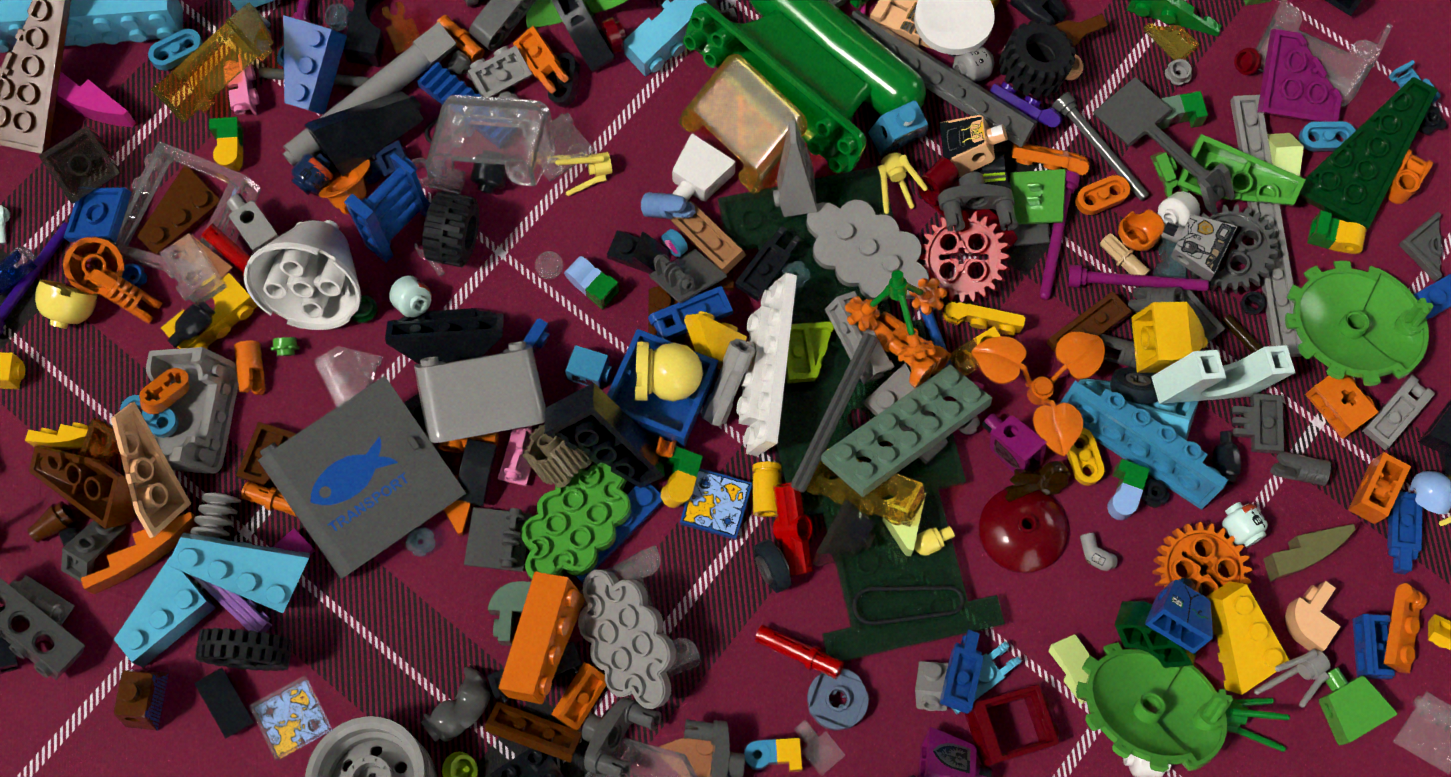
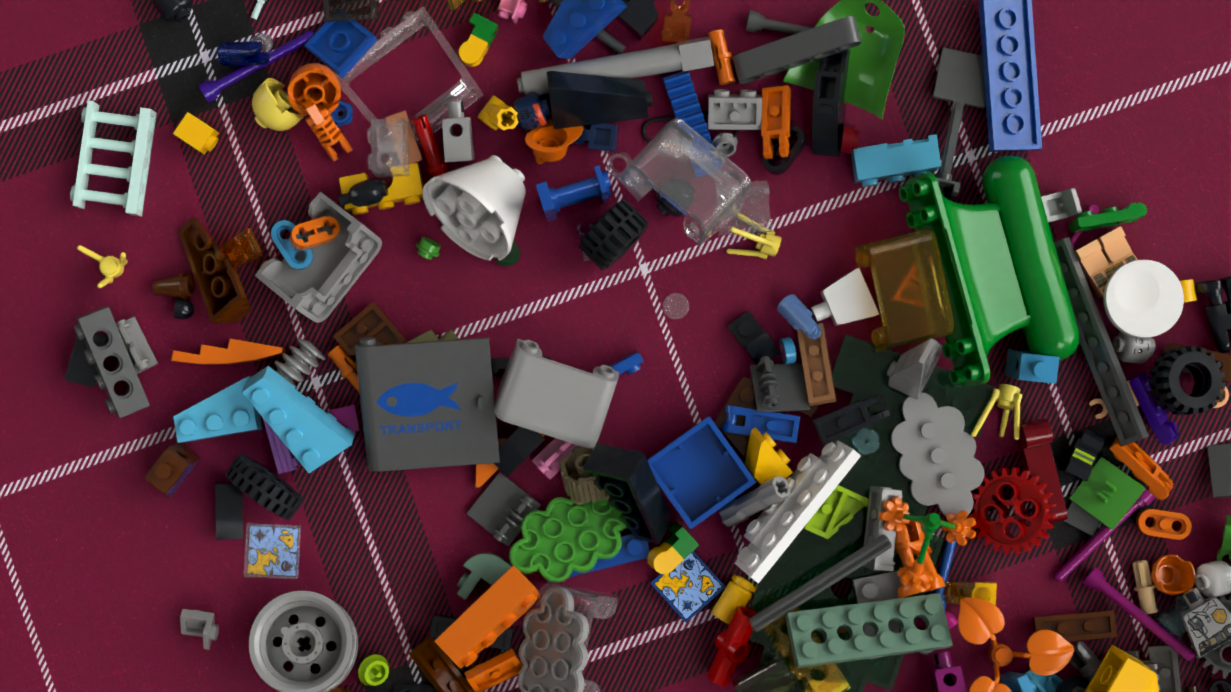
camera: 35 degrees right, 15 degrees up
yellow slope [25,422,99,450] -> none
dark grey bracket [61,520,126,583] -> none
light nougat wedge [111,402,191,538] -> none
reddish brown wing [137,164,224,259] -> none
orange hinge [234,340,265,396] -> none
clear slope [314,346,383,407] -> none
black wedge [385,308,504,364] -> none
light aqua head [389,275,432,318] -> none
clear light blue plate [406,528,436,556] -> none
dark grey animal [421,666,491,742] -> none
dark grey hinge [447,50,471,75] -> none
leg [564,256,619,310] -> none
dark azure brick [565,345,612,389] -> none
light yellow tile [635,341,703,402] -> none
orange hand [655,437,677,457] -> none
black wheel [754,539,791,593] -> none
dark grey connector [938,172,1018,232] -> none
torso [940,115,1008,178] -> none
yellow hinge [943,301,1025,335] -> none
dark grey piece [1052,92,1149,201] -> none
dark grey hinge [1128,287,1184,313] -> none
none -> yellow piece [477,95,518,131]

